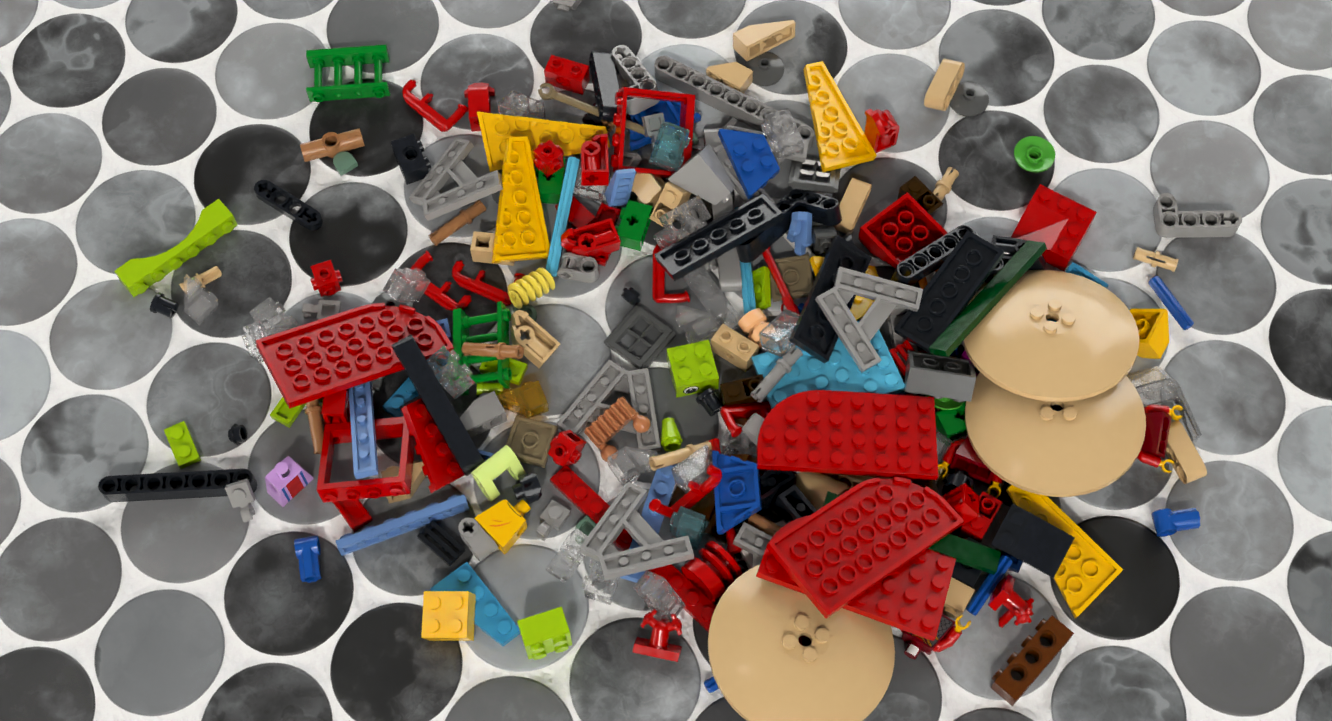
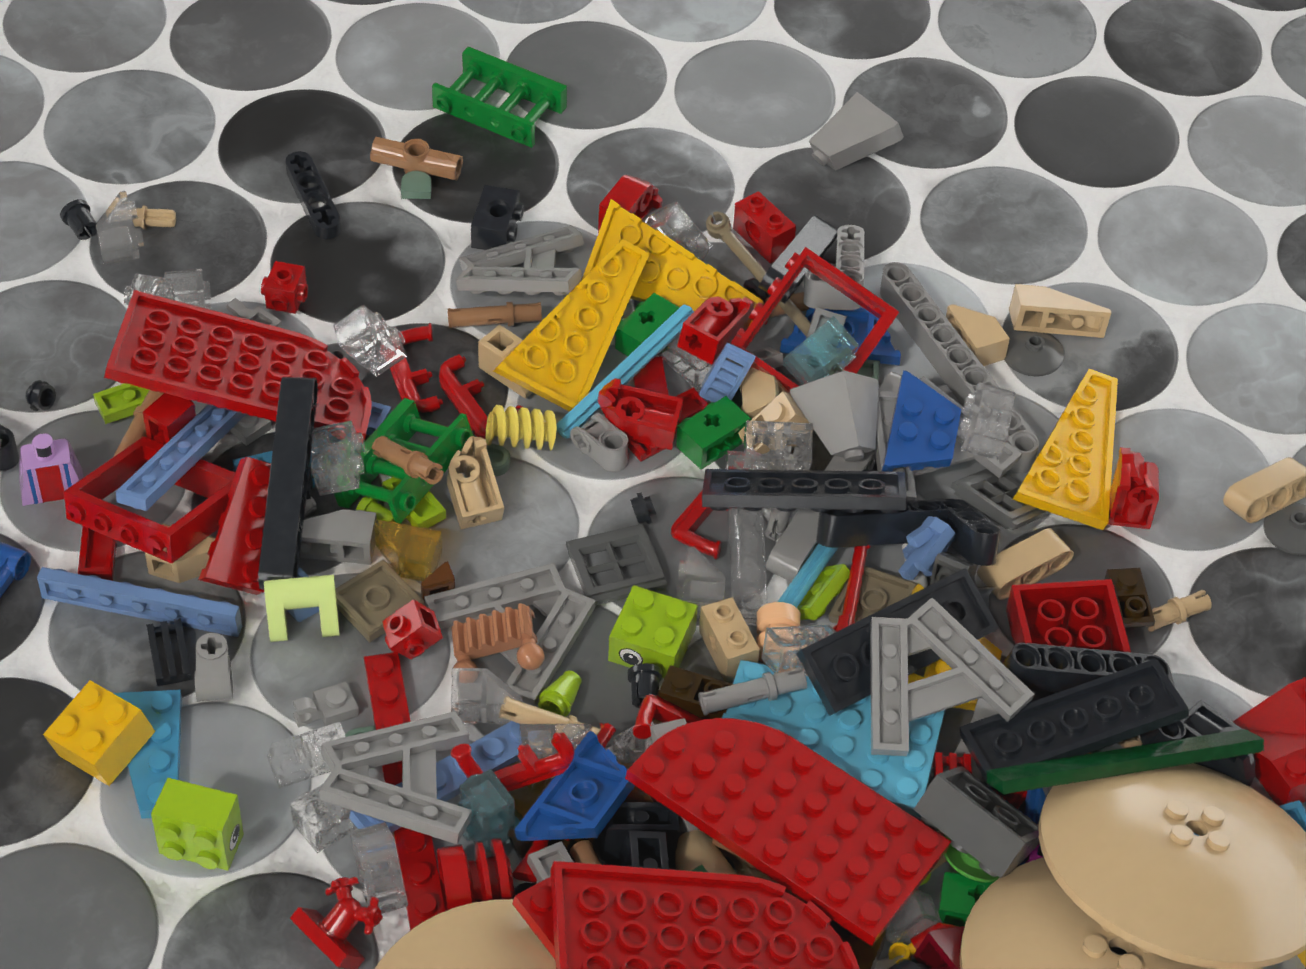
camera: 30 degrees right, 15 degrees down
lime arch [114,199,237,297] -> none
red piece [402,79,469,132] -> none
yellow torso [474,499,531,555] -> none
black piece [512,472,542,504] -> none
red brick [533,140,564,177] -> none
none -> reddish brown slope [421,561,455,604]

